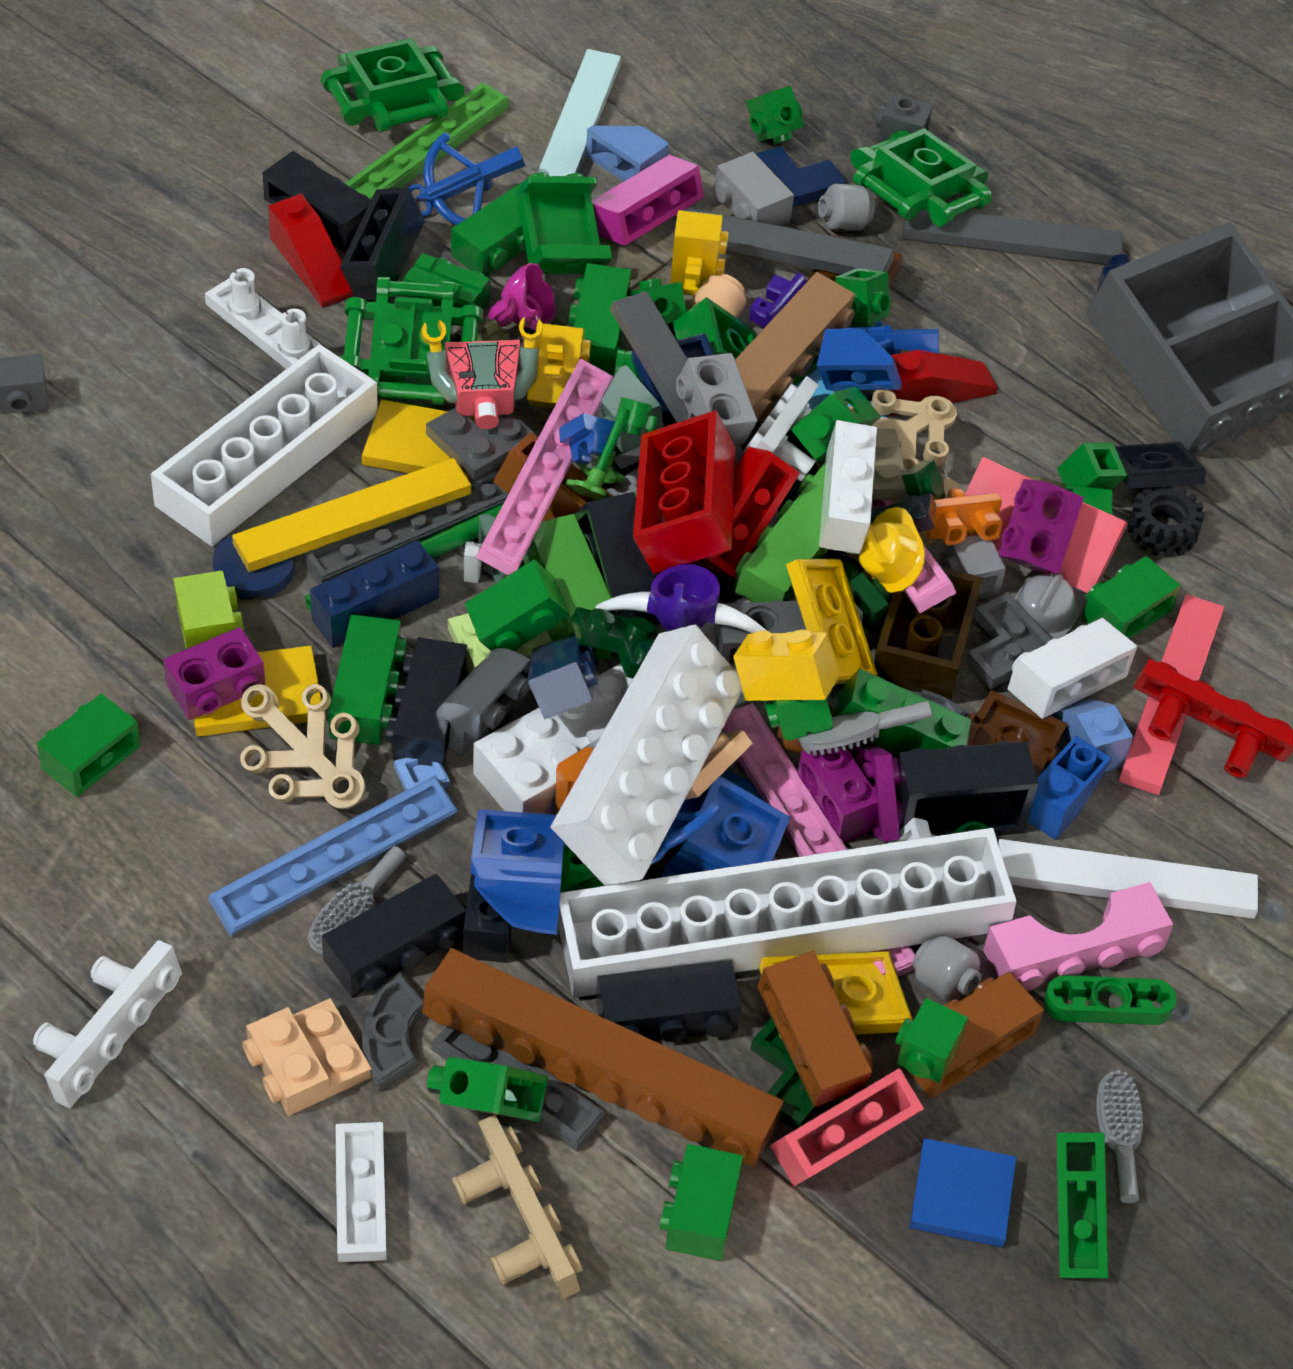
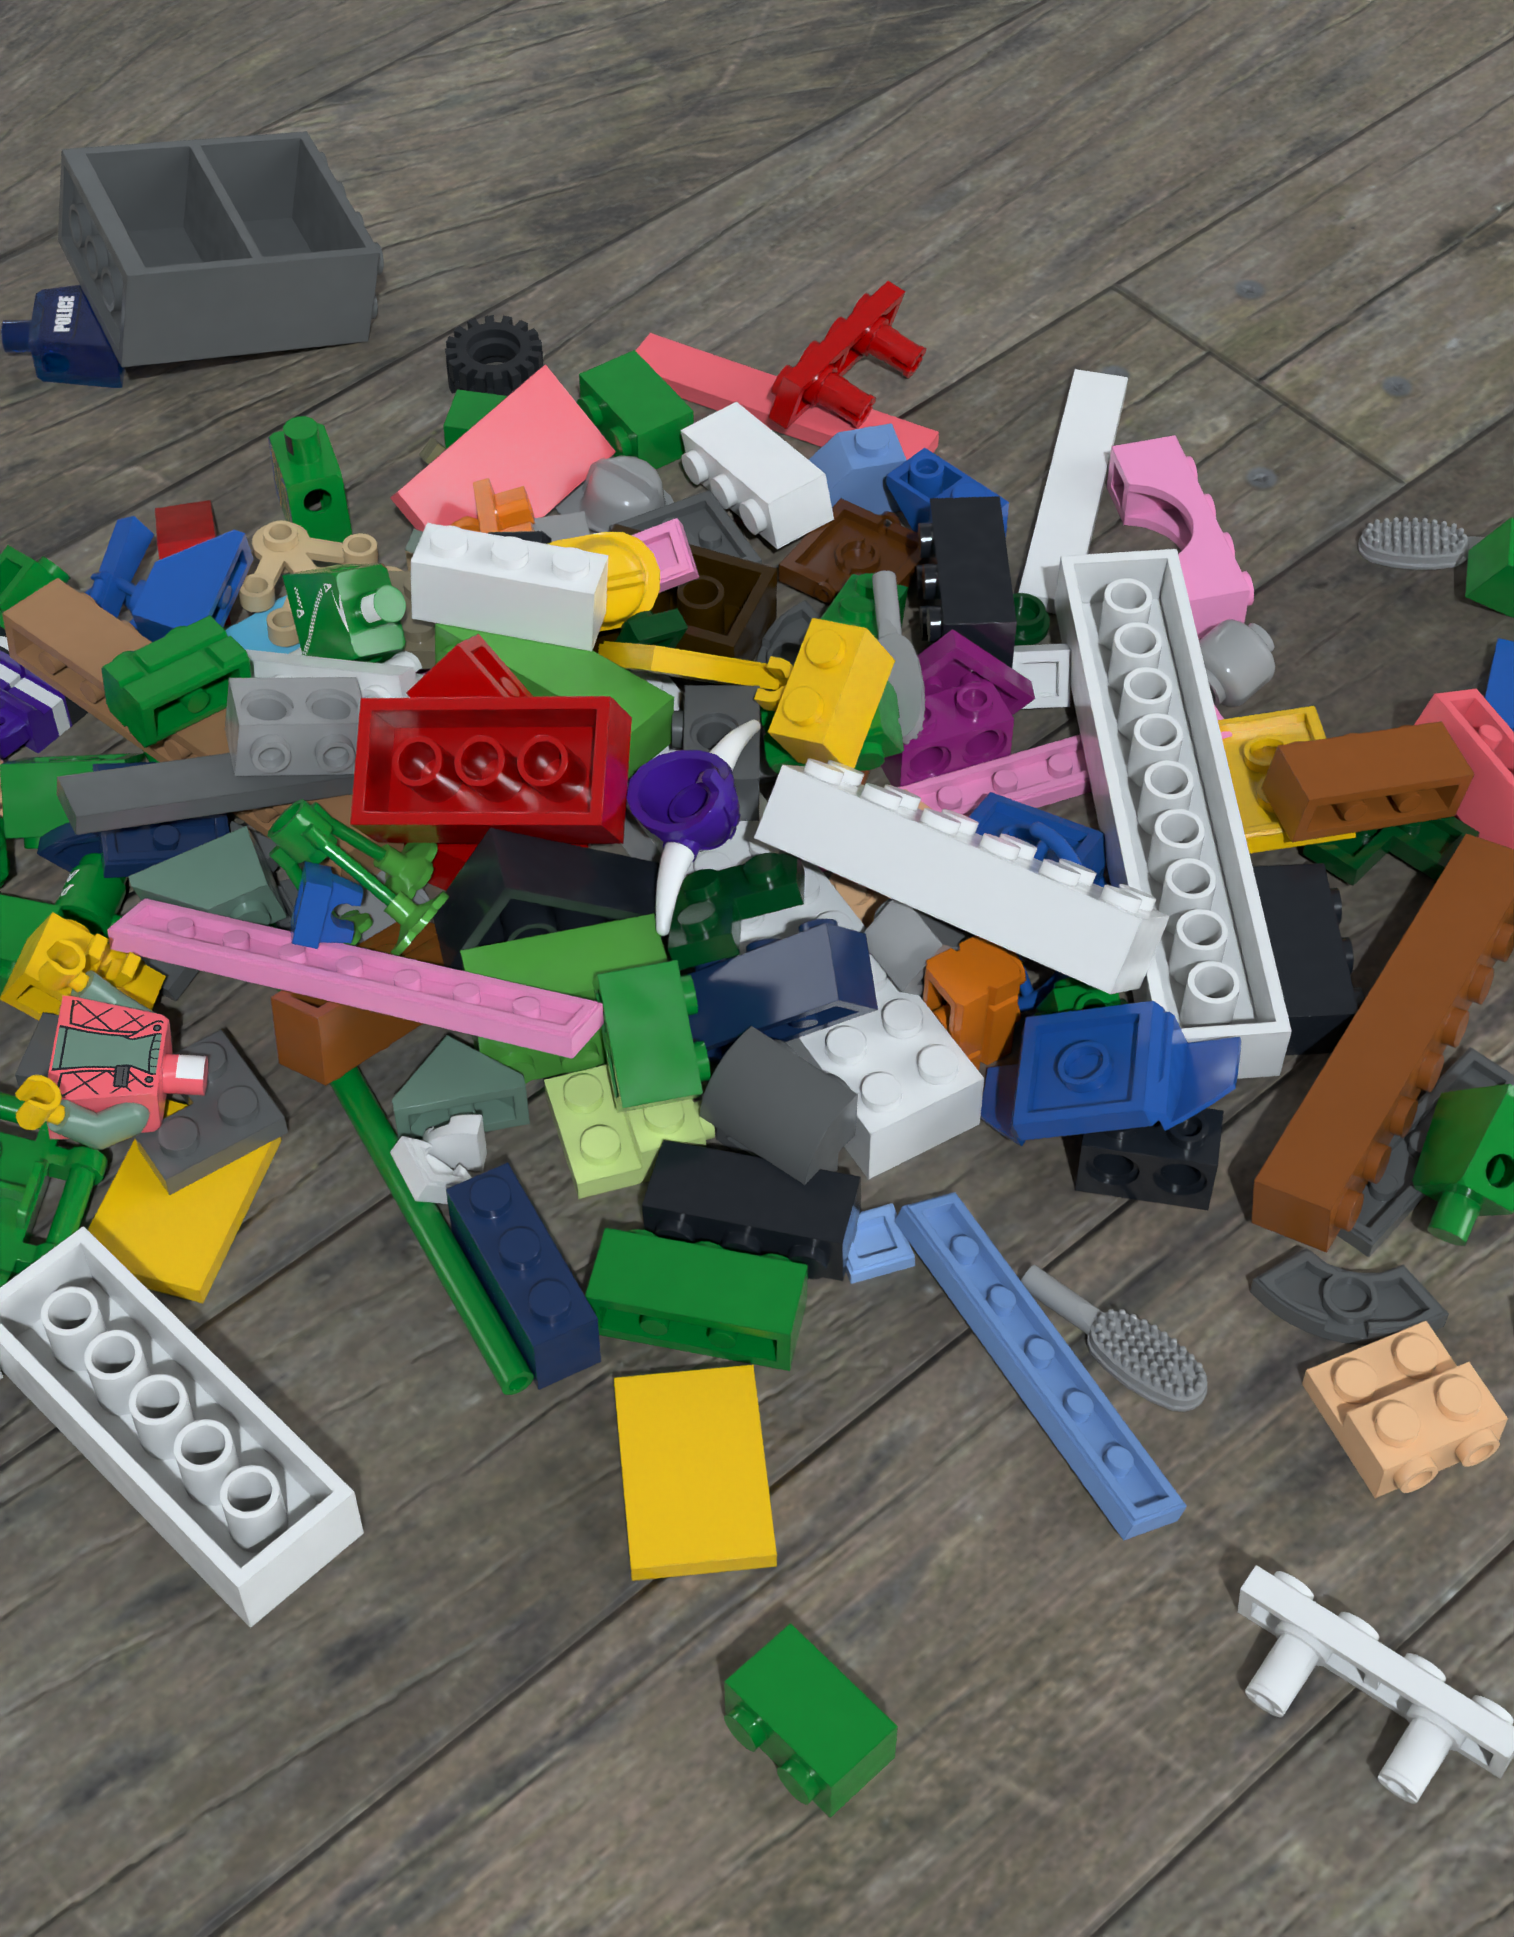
camera: 80 degrees left, 0 degrees up
magenta brick [163,627,265,720] -> none
lime brick [173,571,244,649] -> none
dark blue tile [212,529,295,600] -> none
yellow tile [232,458,471,572] -> none
tan plant [240,684,366,810] -> none
dark grey tile [302,469,508,585] -> none
black brick [322,873,466,998] -> none
green brick [895,998,968,1083] -> none
dark orange brick [898,971,1044,1099] -> none
magenta brick [998,479,1084,574] -> none
green beam [1043,975,1177,1025] -> none
green brick [1057,442,1127,492] -> none
black tile [1115,442,1206,489] -> none
none -> green brick [101,615,251,748]
none -> green torso [268,416,352,543]
none -> white tile [390,1136,472,1204]

